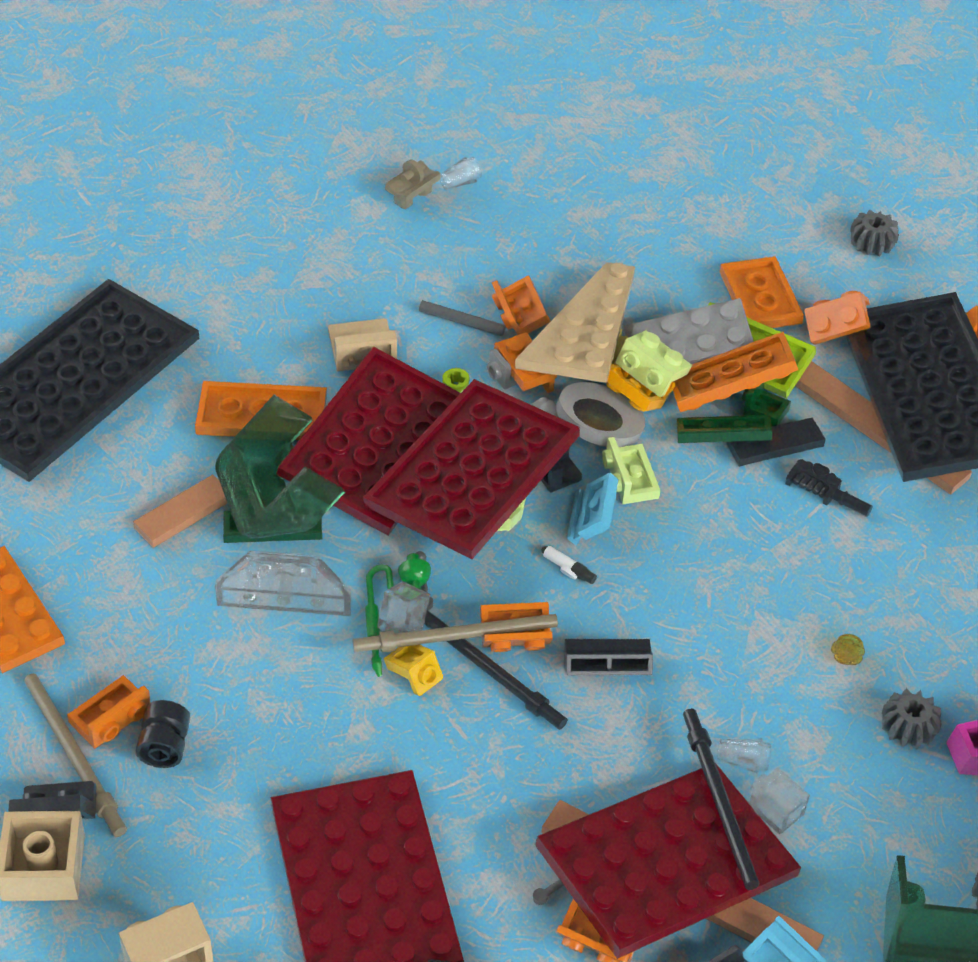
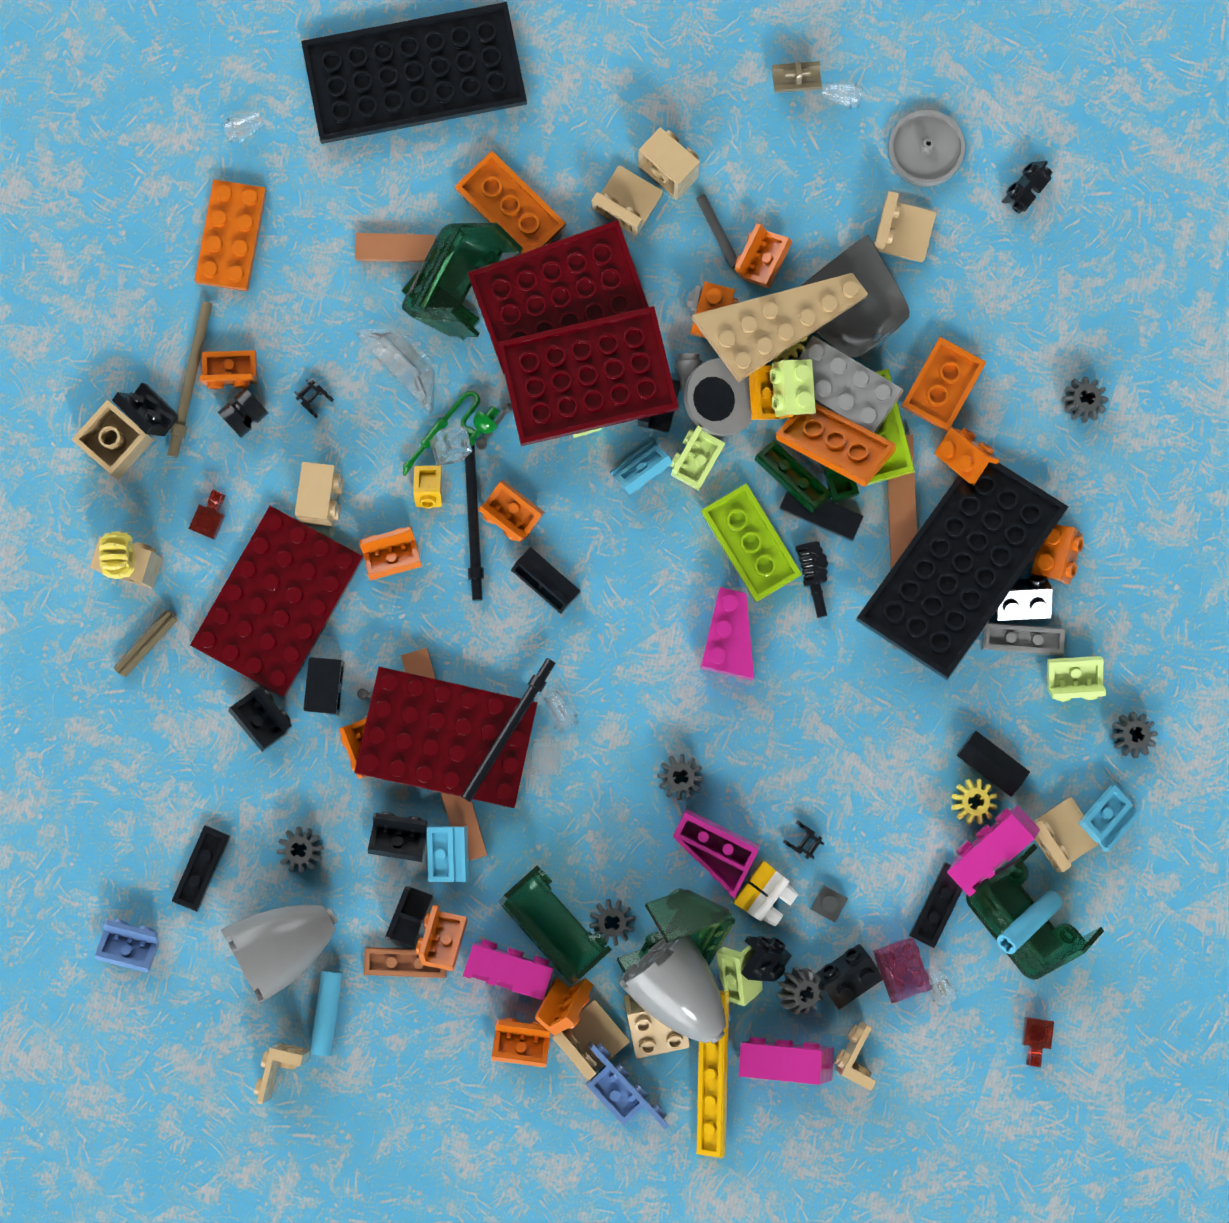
camera: 45 degrees right, 35 degrees up
dark tan bar [352,614,558,653] -> none
lime bush [442,368,470,393] -> none
piece [541,546,597,584] -> none
clear yellow plate [831,634,865,665] -> none
none -> light yellow gear [98,531,136,579]
none -> clear red plate [188,490,226,540]
none -> black piece [294,379,334,418]
none -> tan brick [295,462,345,527]
none -> black panel [303,657,345,716]
none -> orange bracket [359,527,422,581]
none -> tan brick [638,127,700,200]
none -> lime plate [700,483,802,603]
none -> dark pink wedge [700,587,754,681]
none -> dark grey piece [801,235,910,357]
none -> tan bracket [874,191,936,263]
none -> light grey piece [888,110,965,187]
none -> black hinge [1001,161,1053,214]

